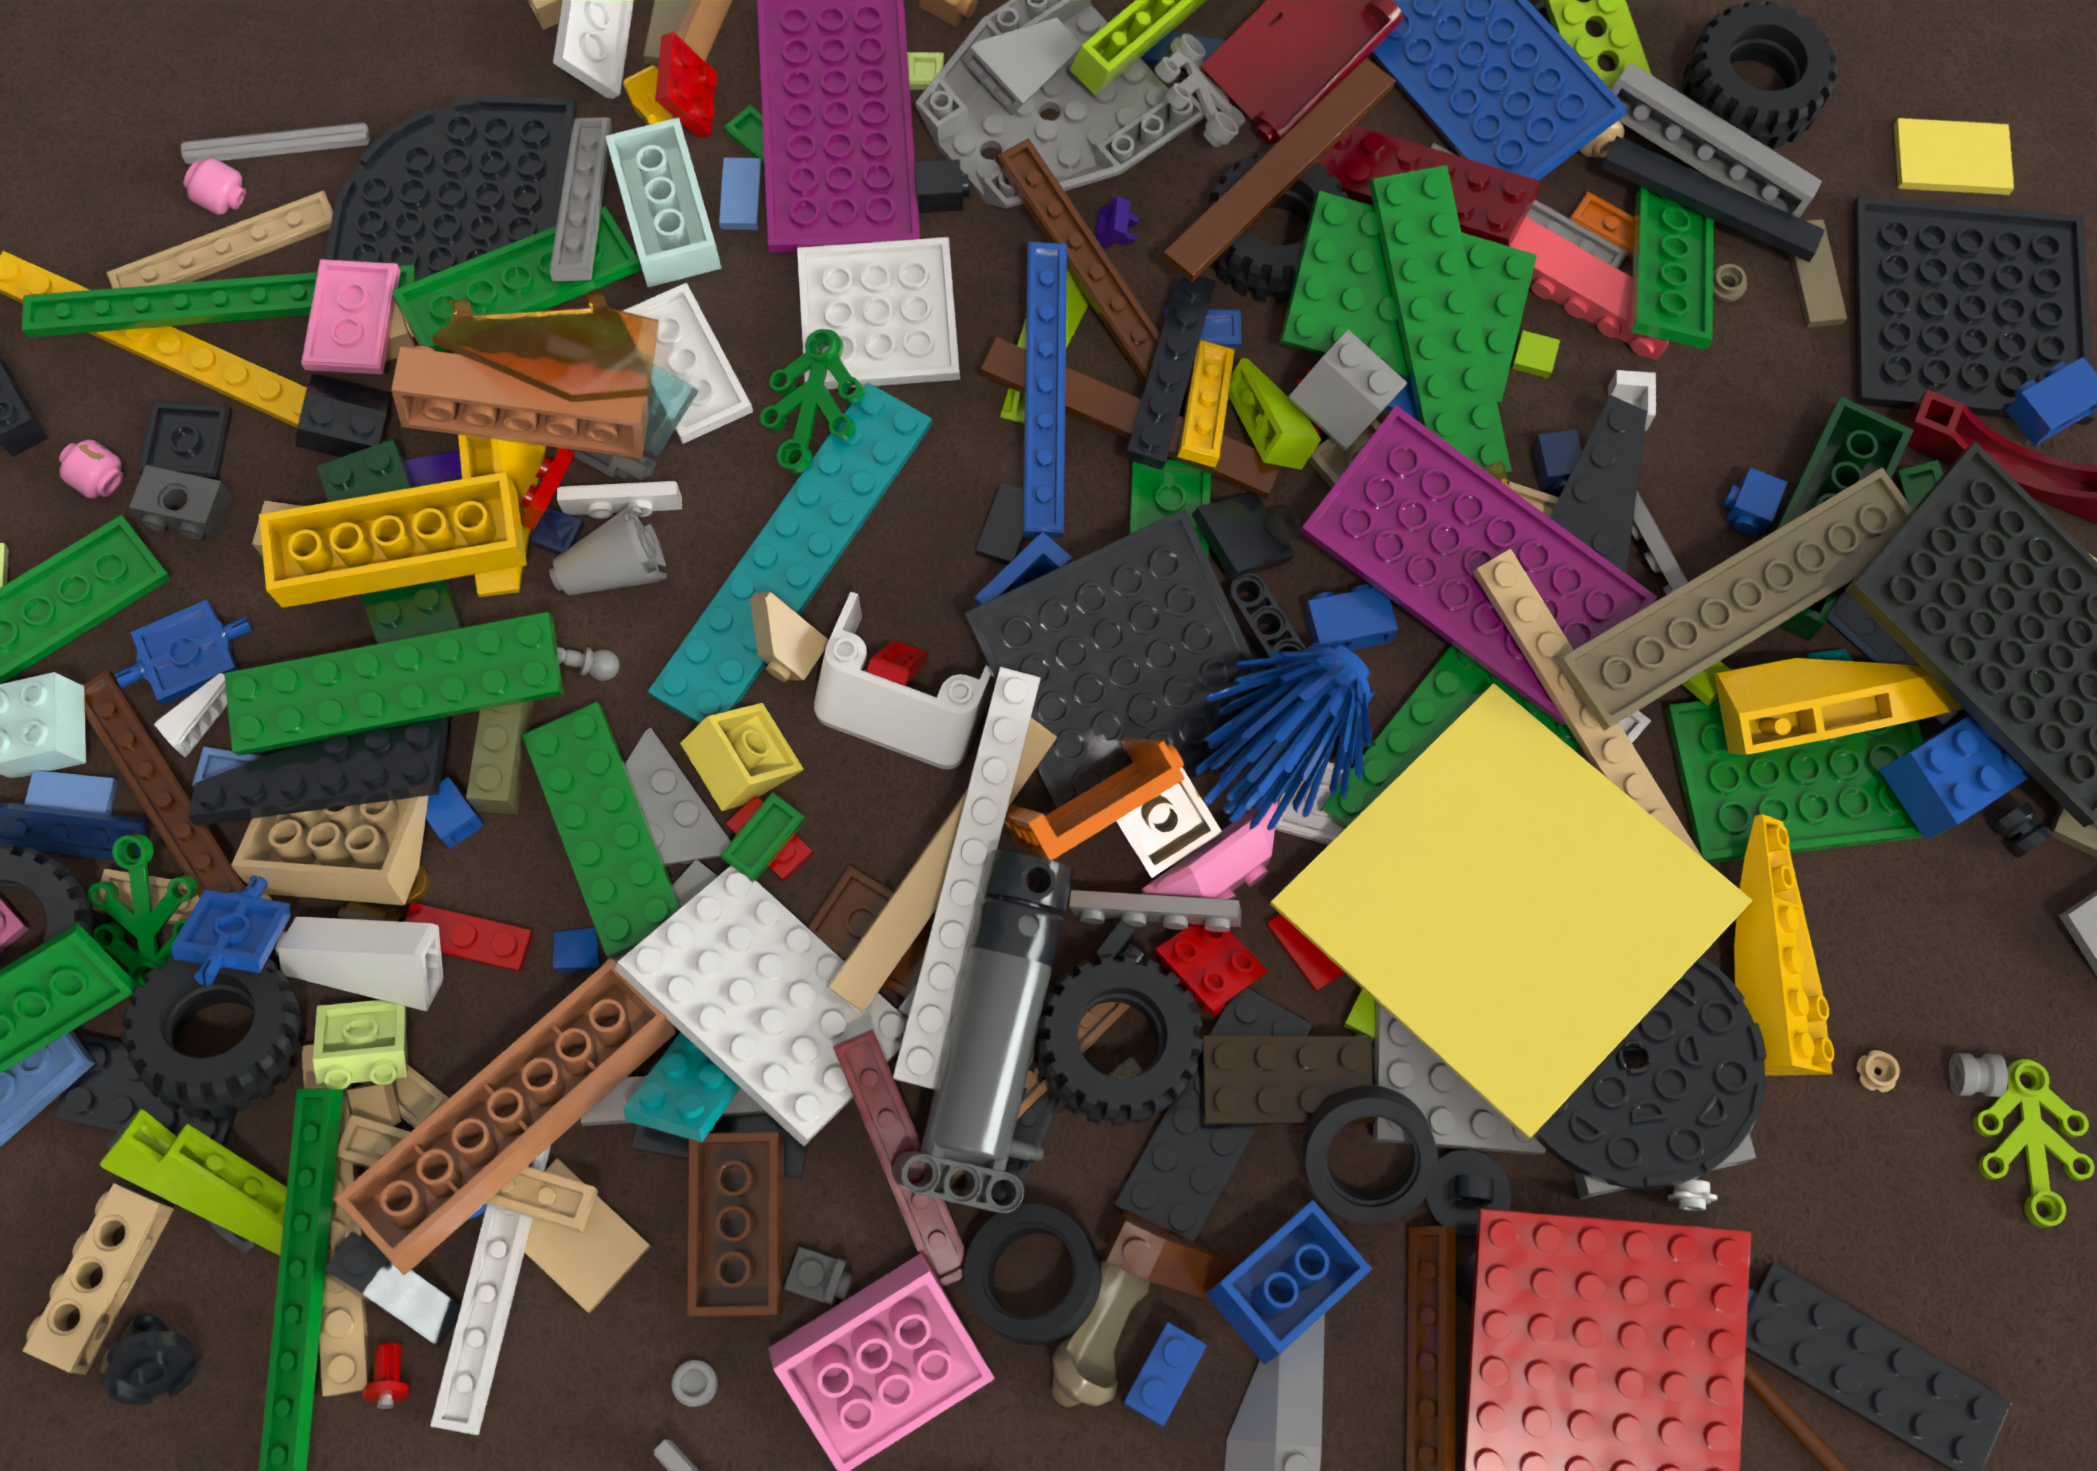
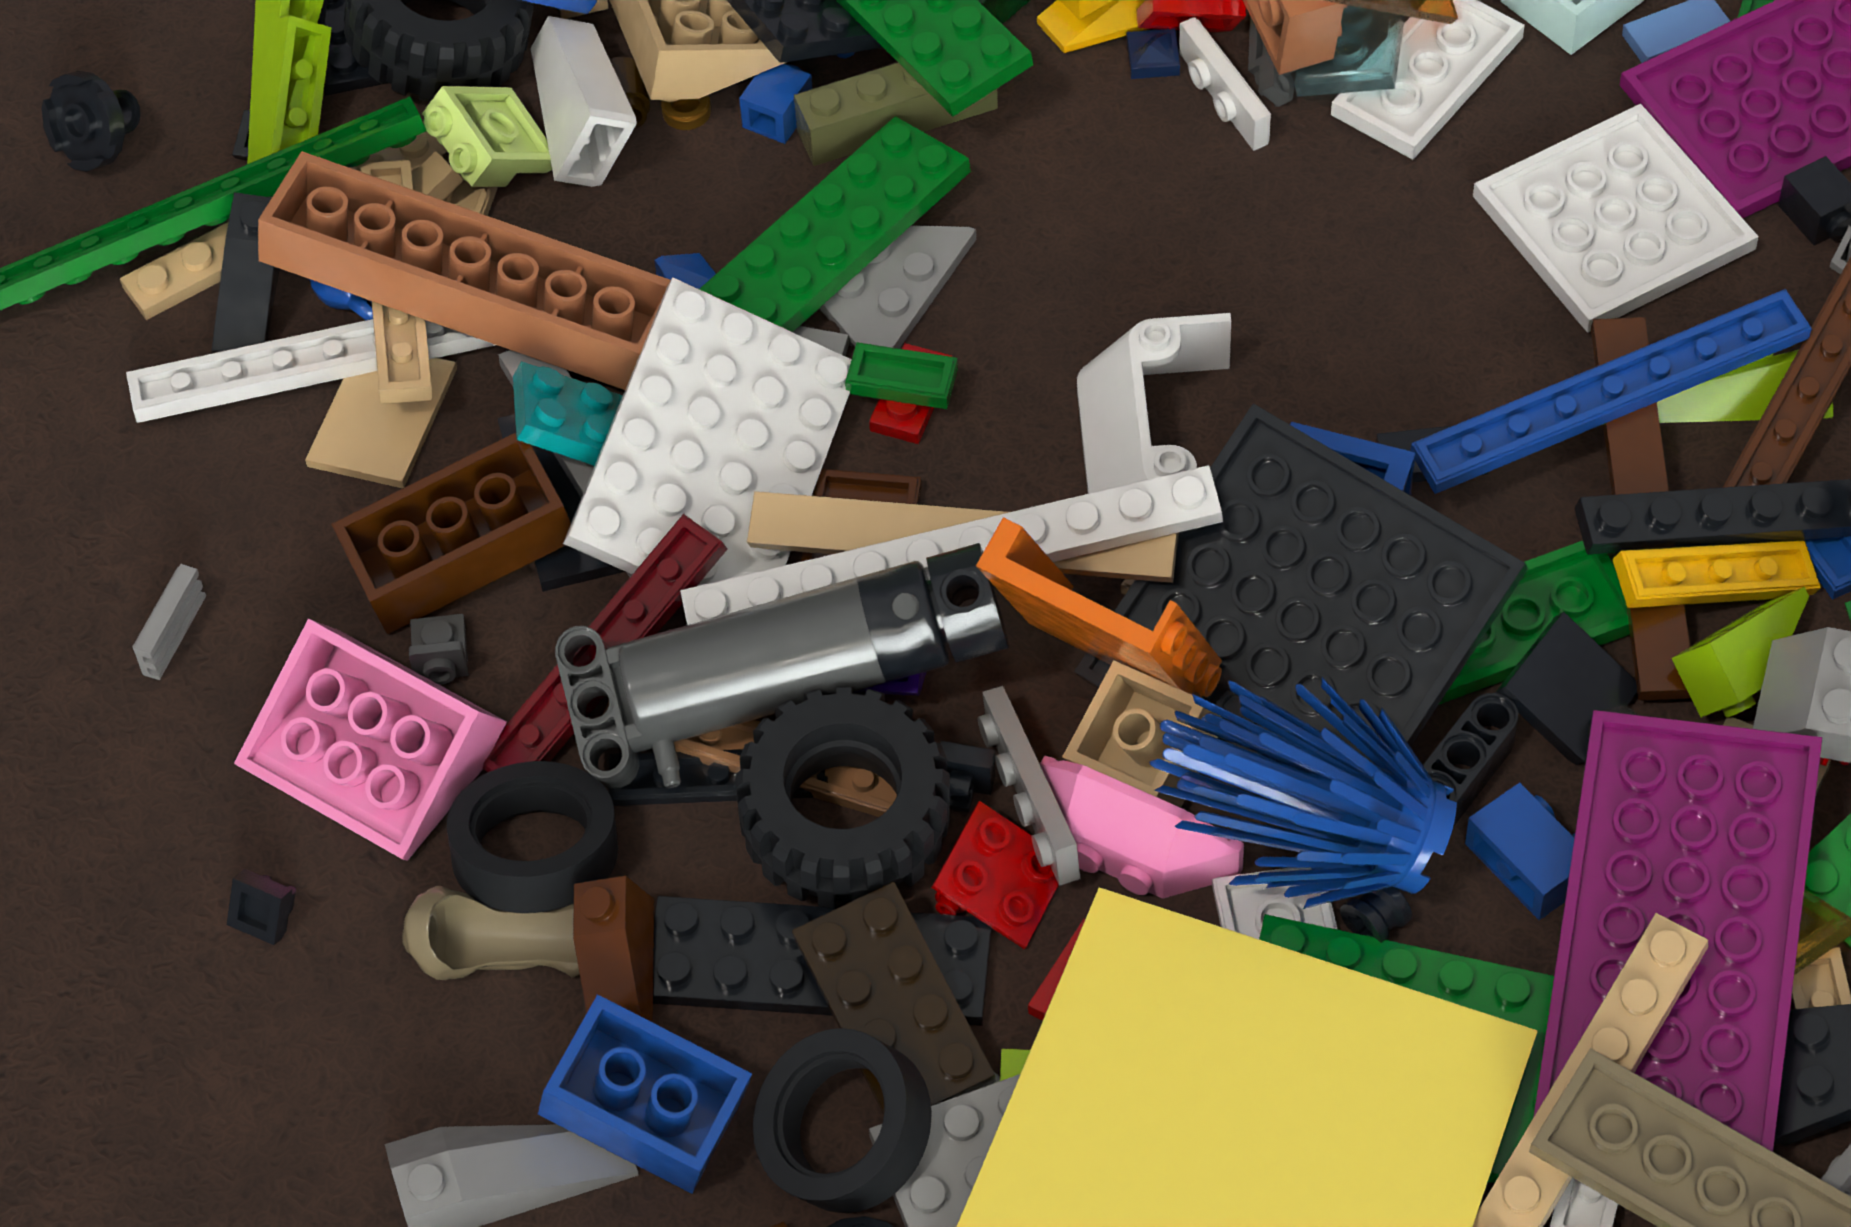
camera: 70 degrees right, 15 degrees down
tan brick [23,1183,174,1375] -> none
red piece [363,1342,409,1409] -> none
red plate [405,902,534,973] -> none
light grey cone [549,505,667,595] -> none
light grey bar [557,647,619,681] -> none
teal plate [648,383,933,725] -> none
light grey tile [672,1360,718,1407] -> none
light yellow slope [680,703,804,811] -> none
tan slope [750,592,829,682] -> none
green plant [760,329,865,474] -> none
red plate [867,640,929,685] -> none
blue brick [1122,1322,1207,1428] -> none

